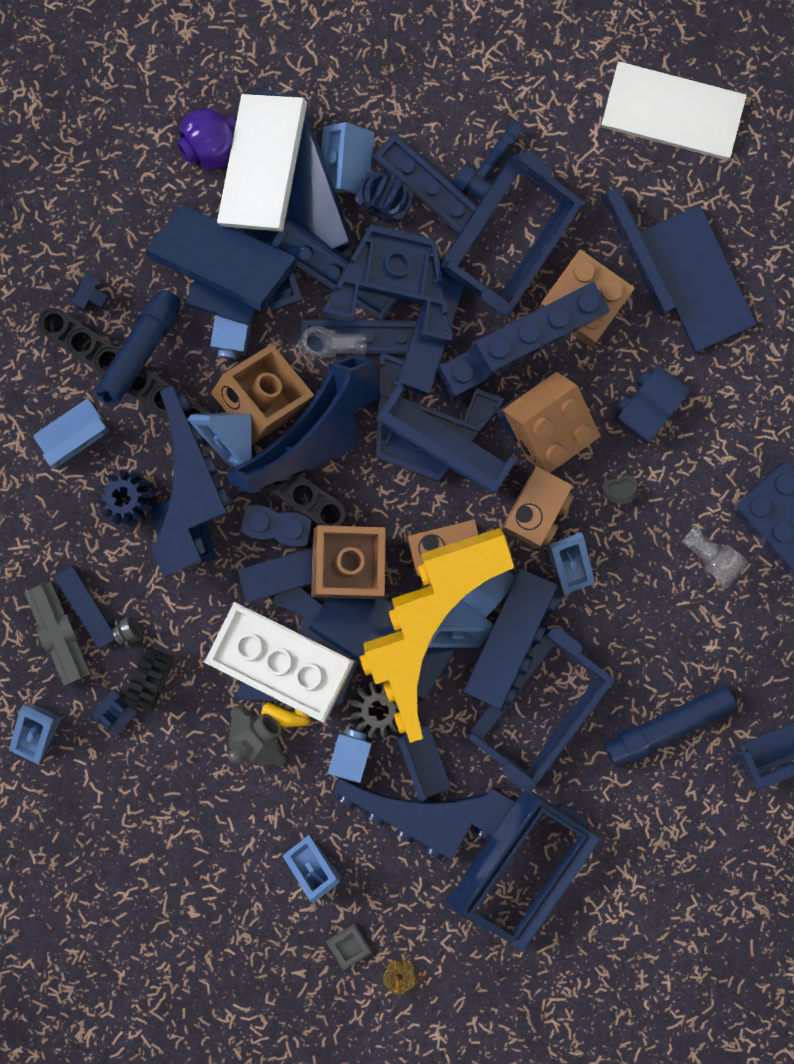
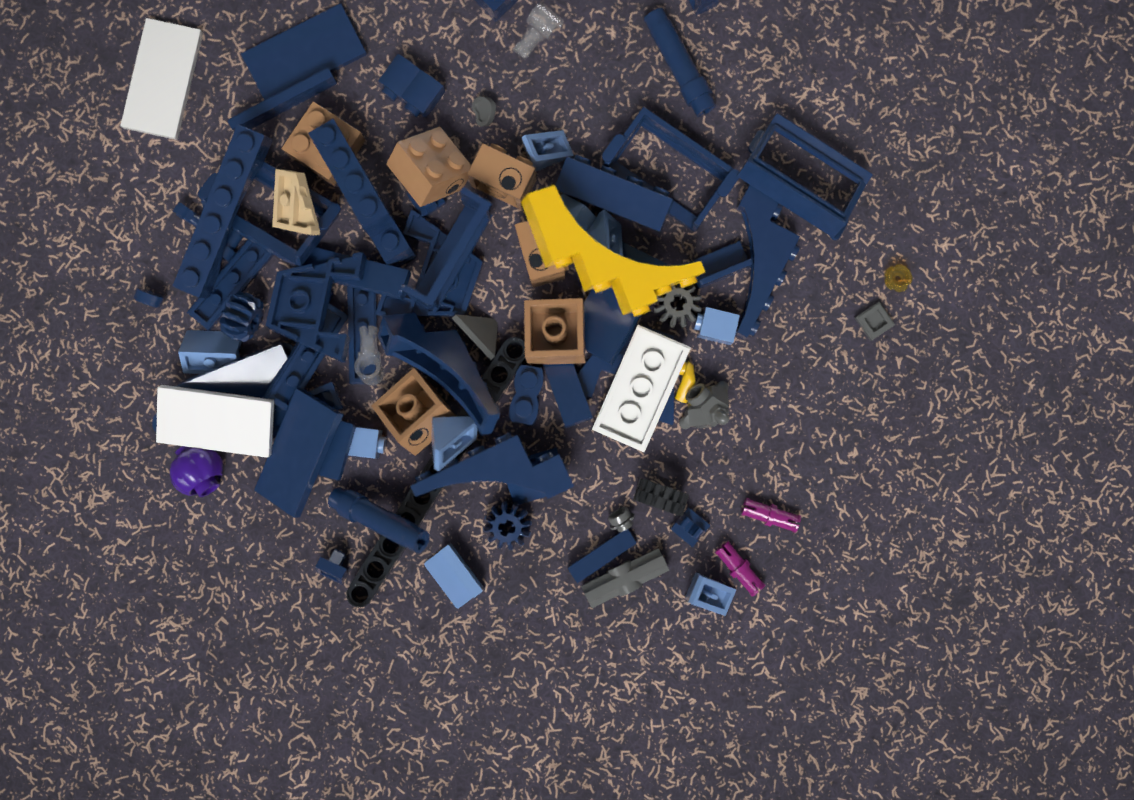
camera: 85 degrees left, 0 degrees up
medium blue slope [283,835,341,903] -> none
none -> dark blue tile [134,288,165,308]
none -> dark blue arch [172,124,273,298]
none -> tan wing [272,169,320,235]
none -> dark grey slope [452,314,498,361]
none -> magenta pin [714,541,765,597]
none -> magenta pin [741,497,801,533]

